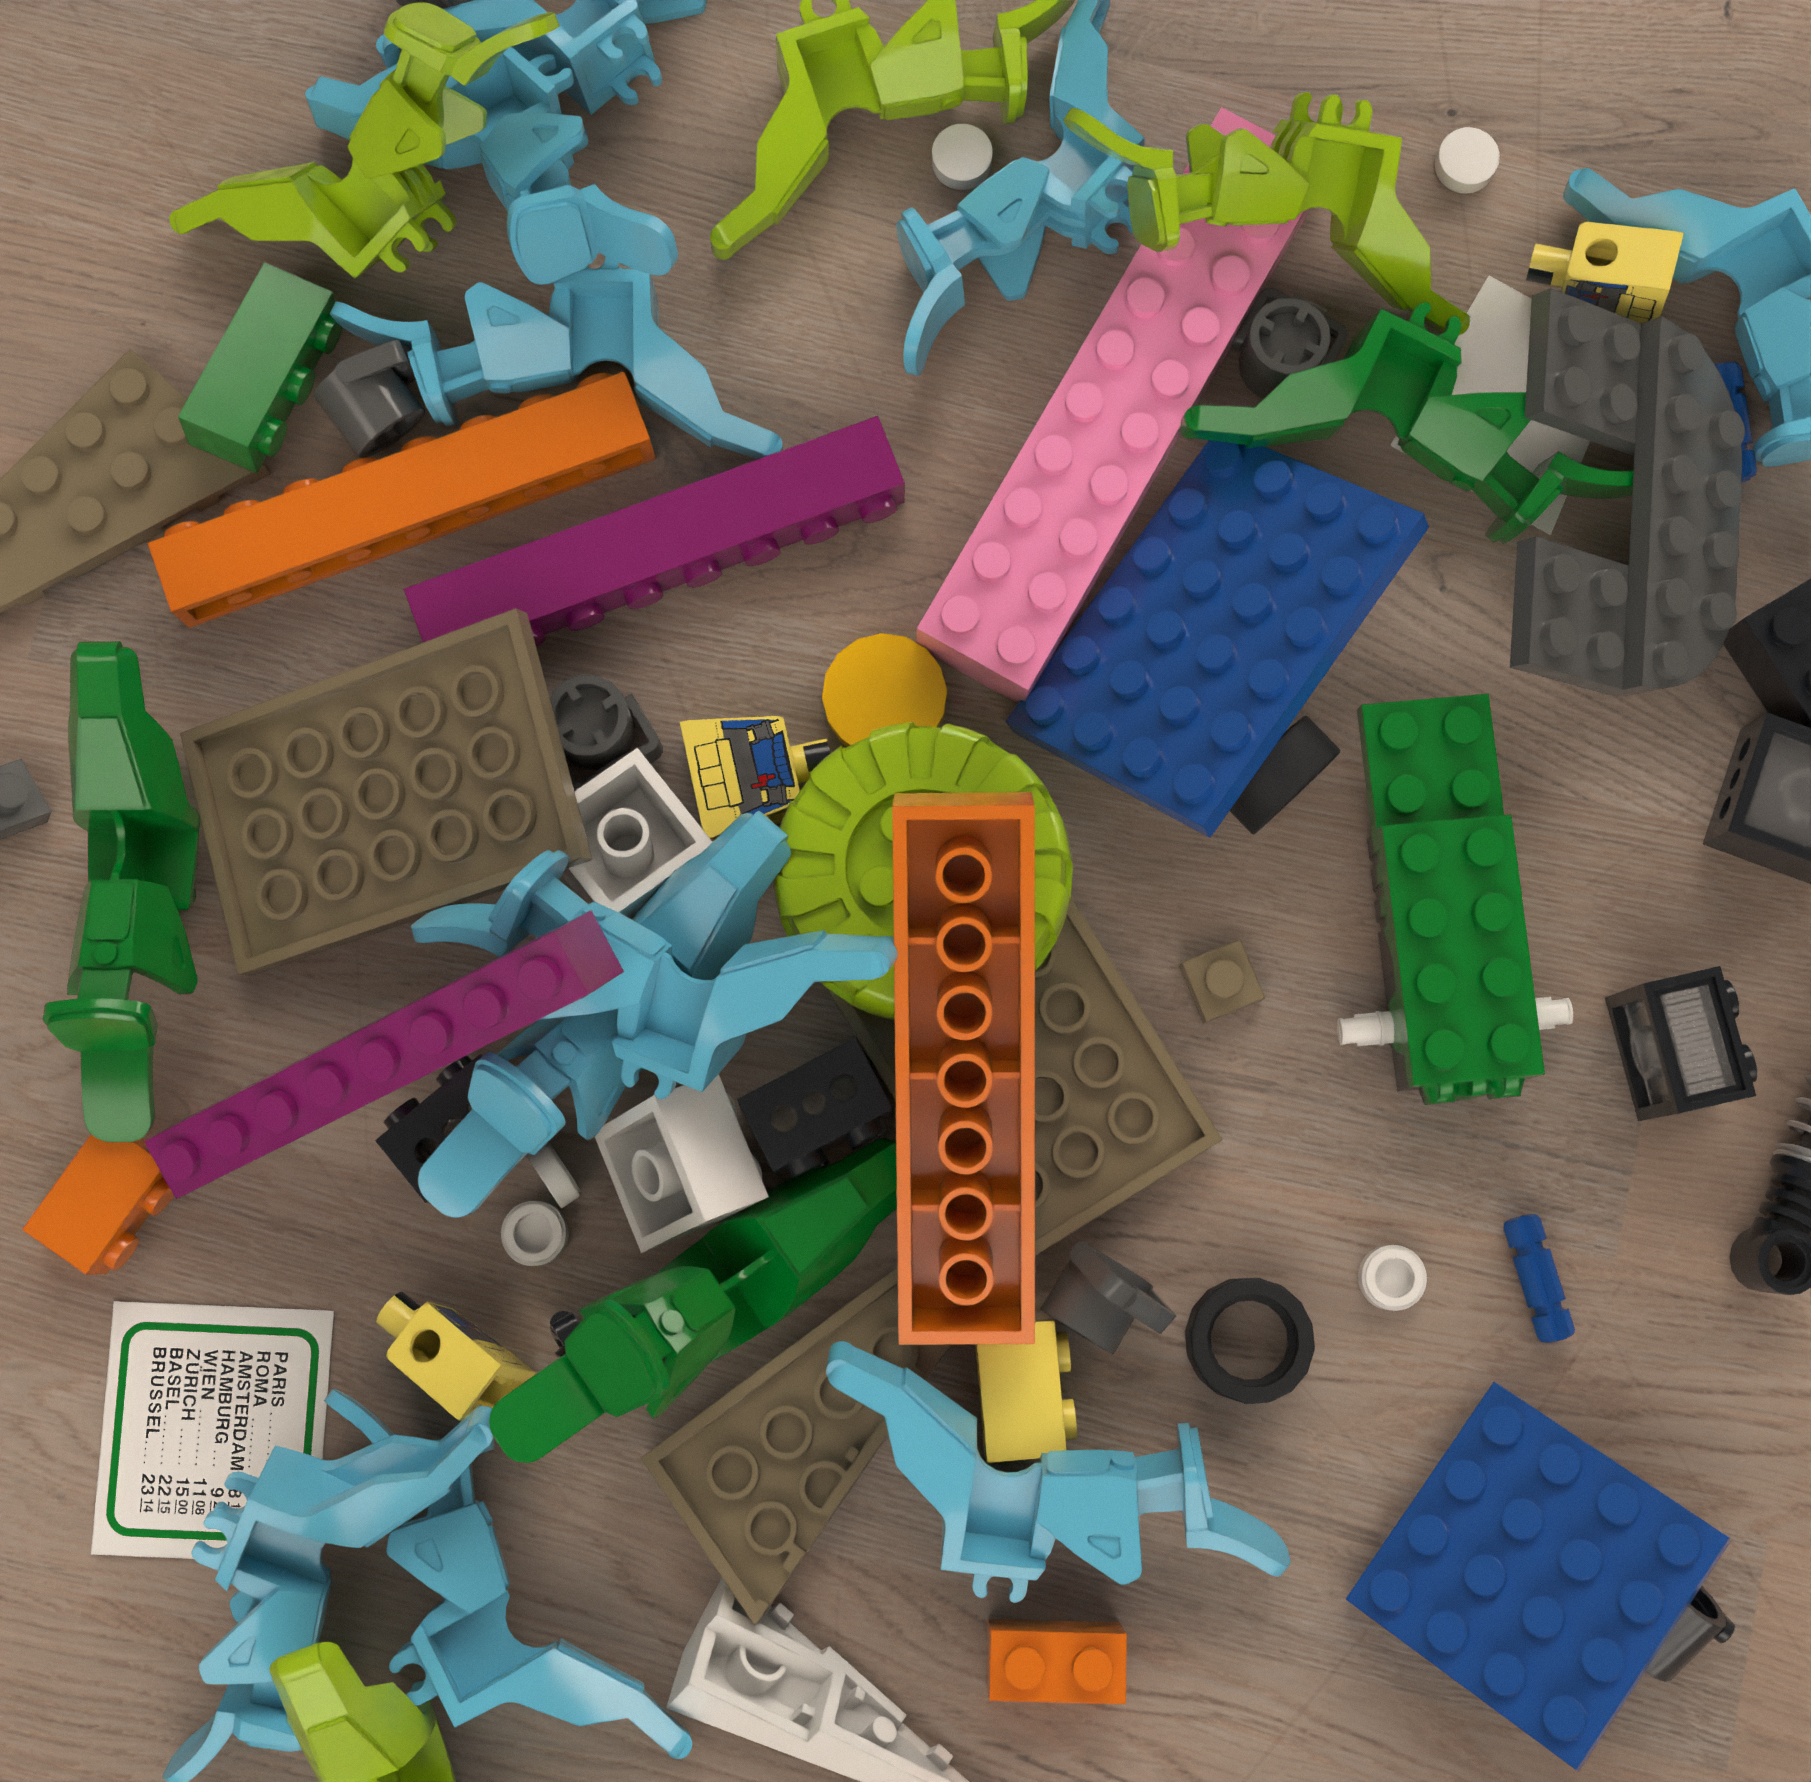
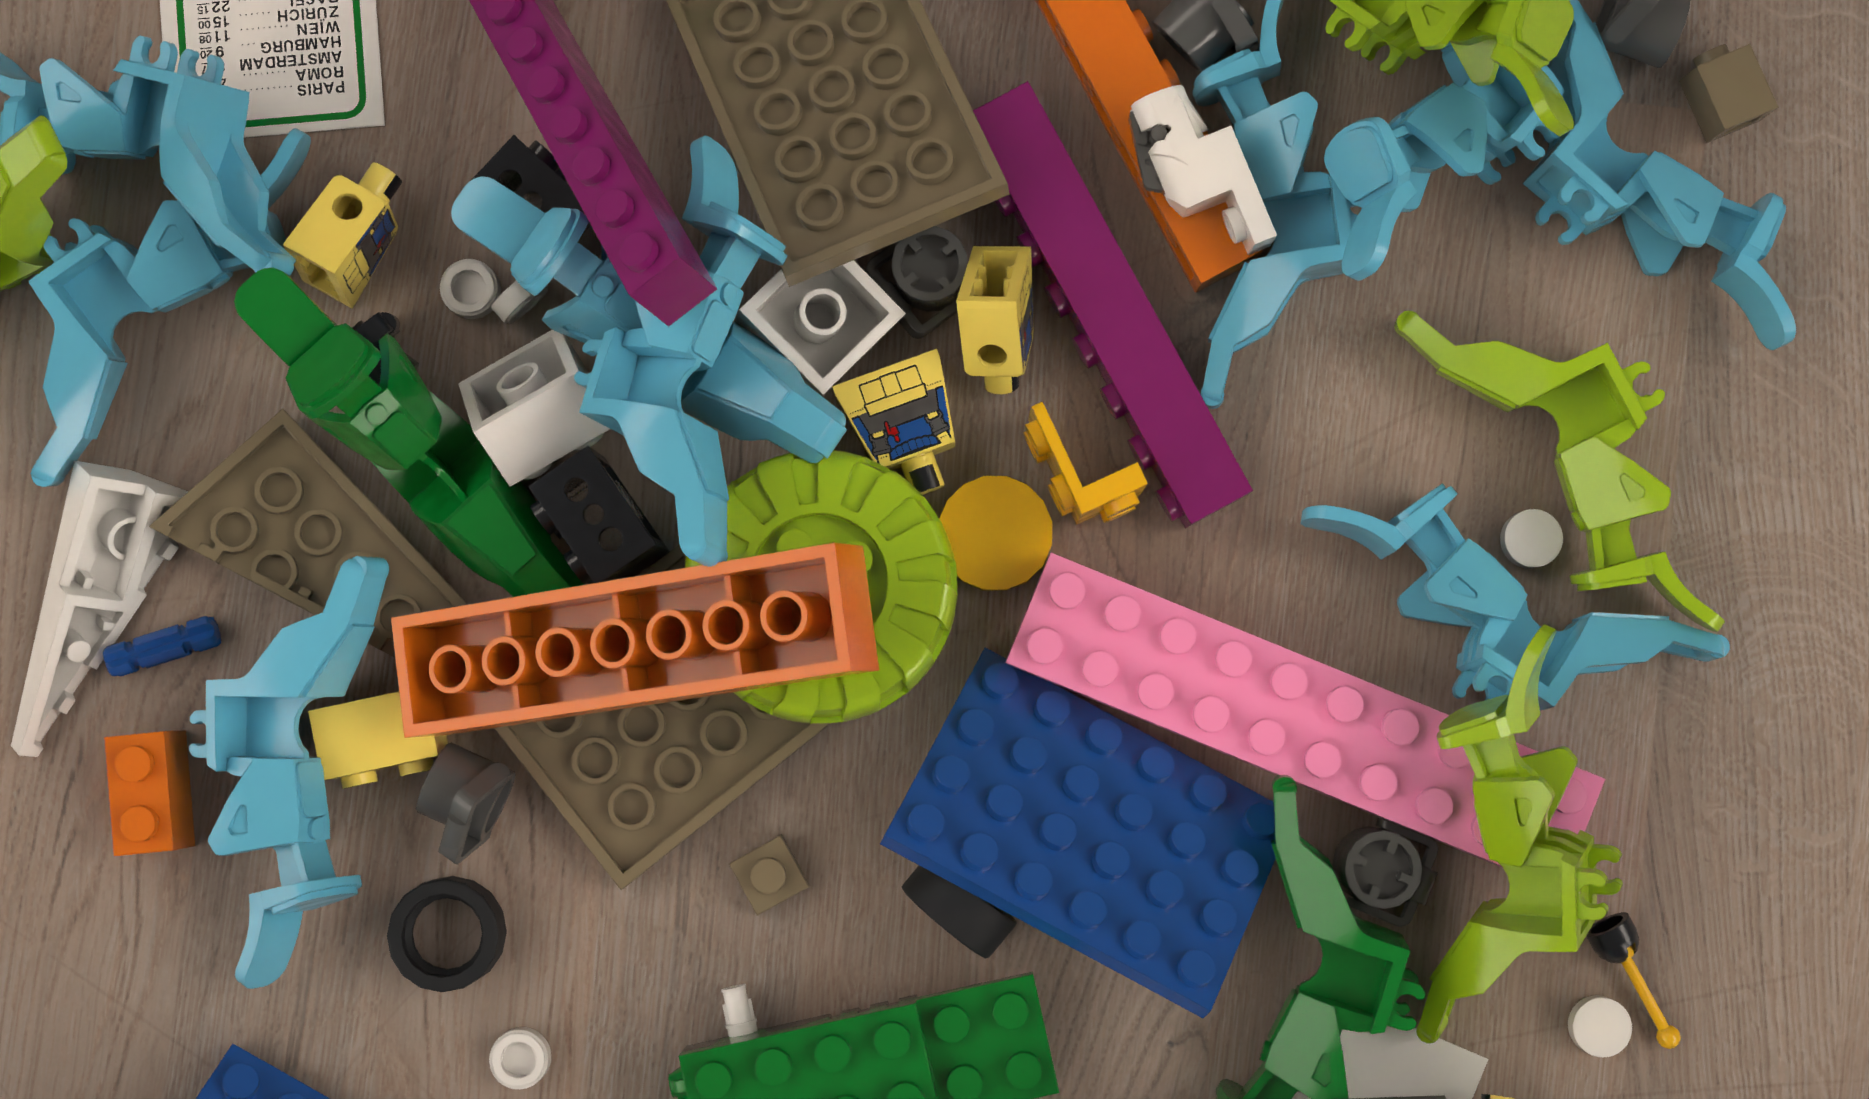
camera: 90 degrees right, 5 degrees up
none -> blue axle [103,616,221,677]
none -> light yellow torso [956,246,1034,394]
none -> yellow bracket [1023,402,1148,525]
none -> white plate [1128,85,1277,255]
none -> hinge [1586,912,1681,1049]

